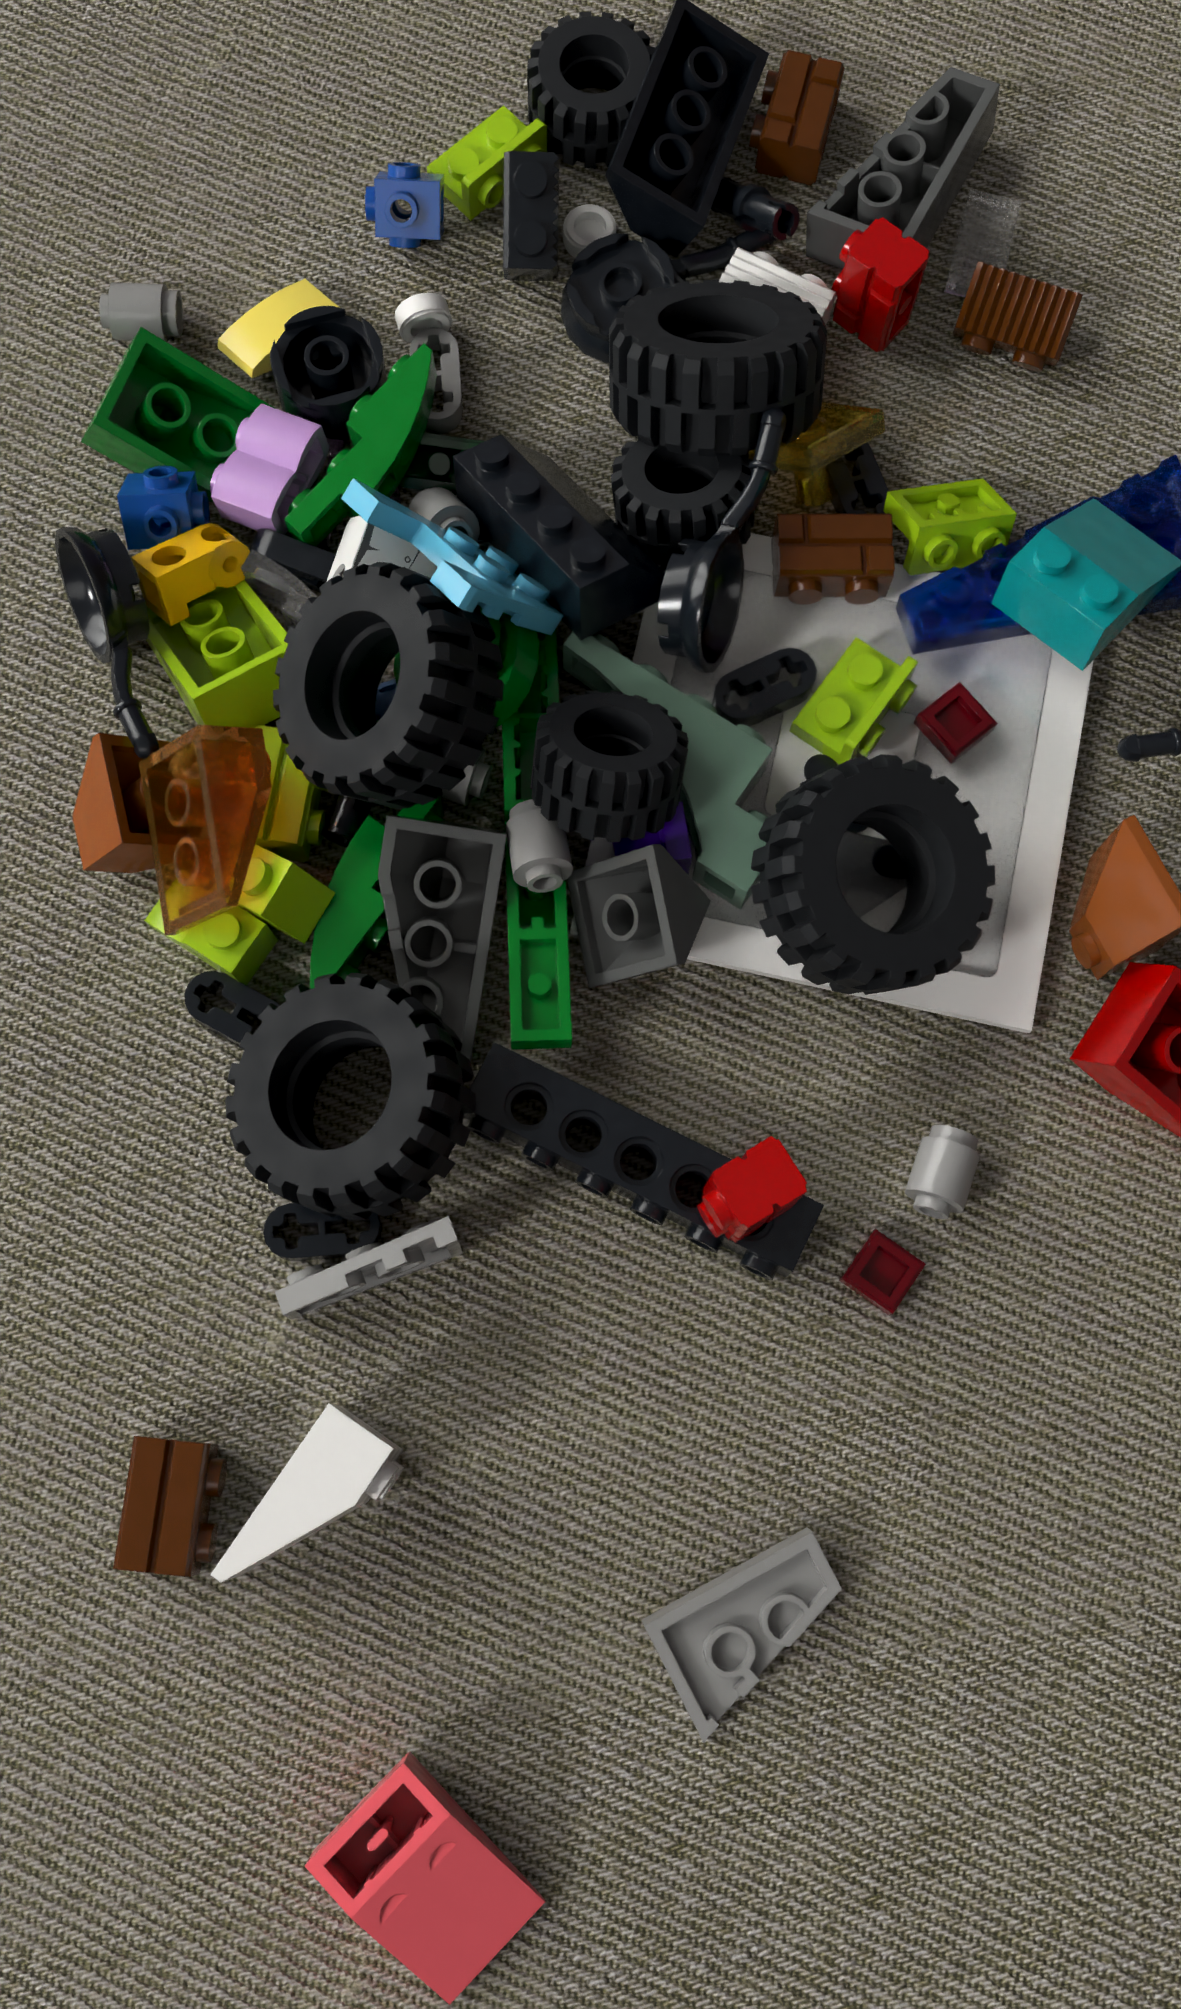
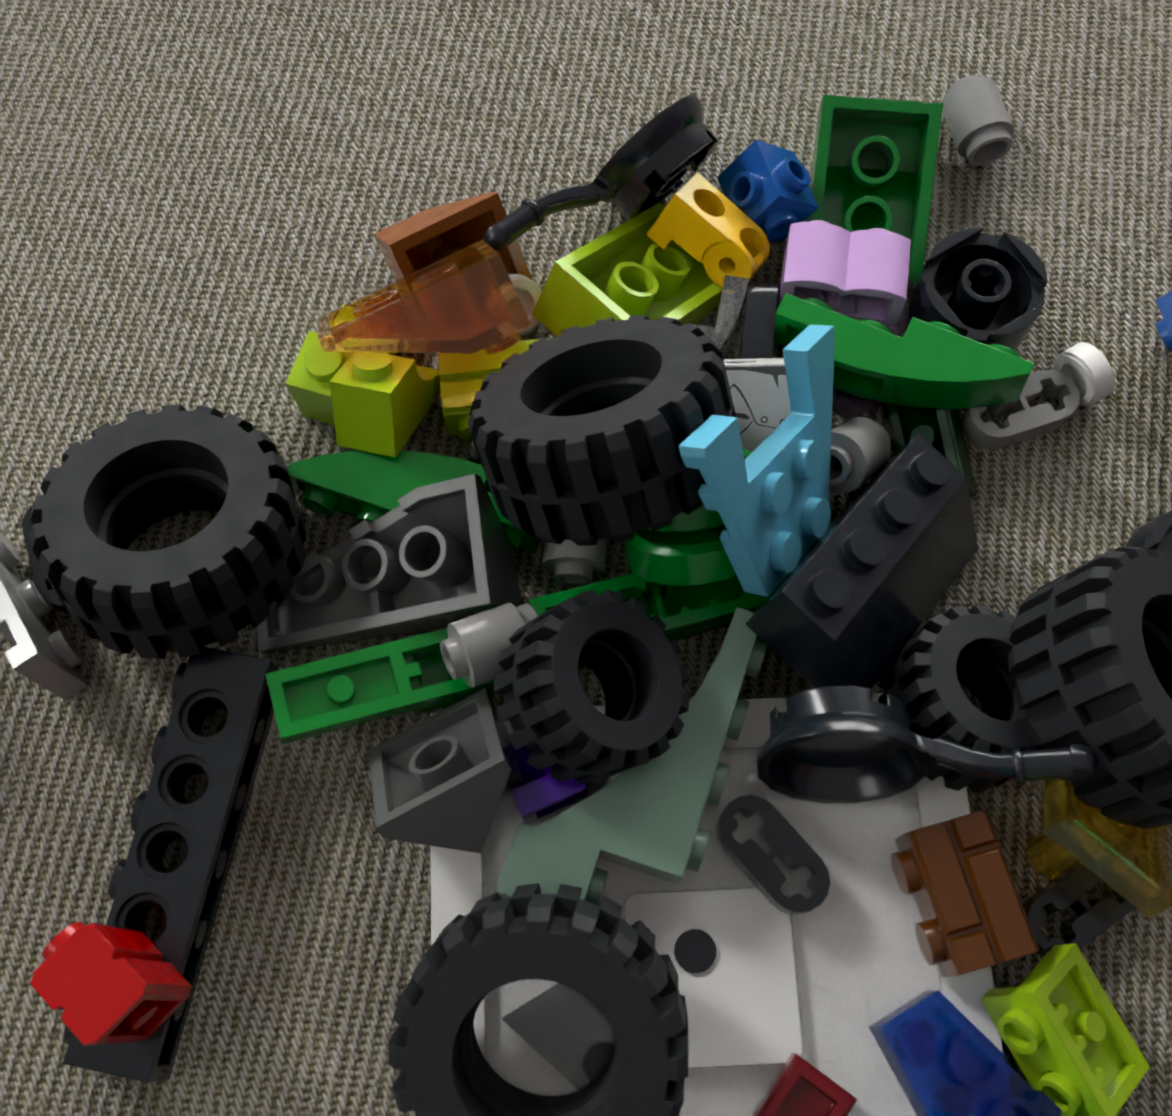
camera: 80 degrees right, 5 degrees down
black beam [184,971,280,1046] -> none
light yellow slope [218,279,340,378] -> none
lime bracket [789,637,918,765] -> none

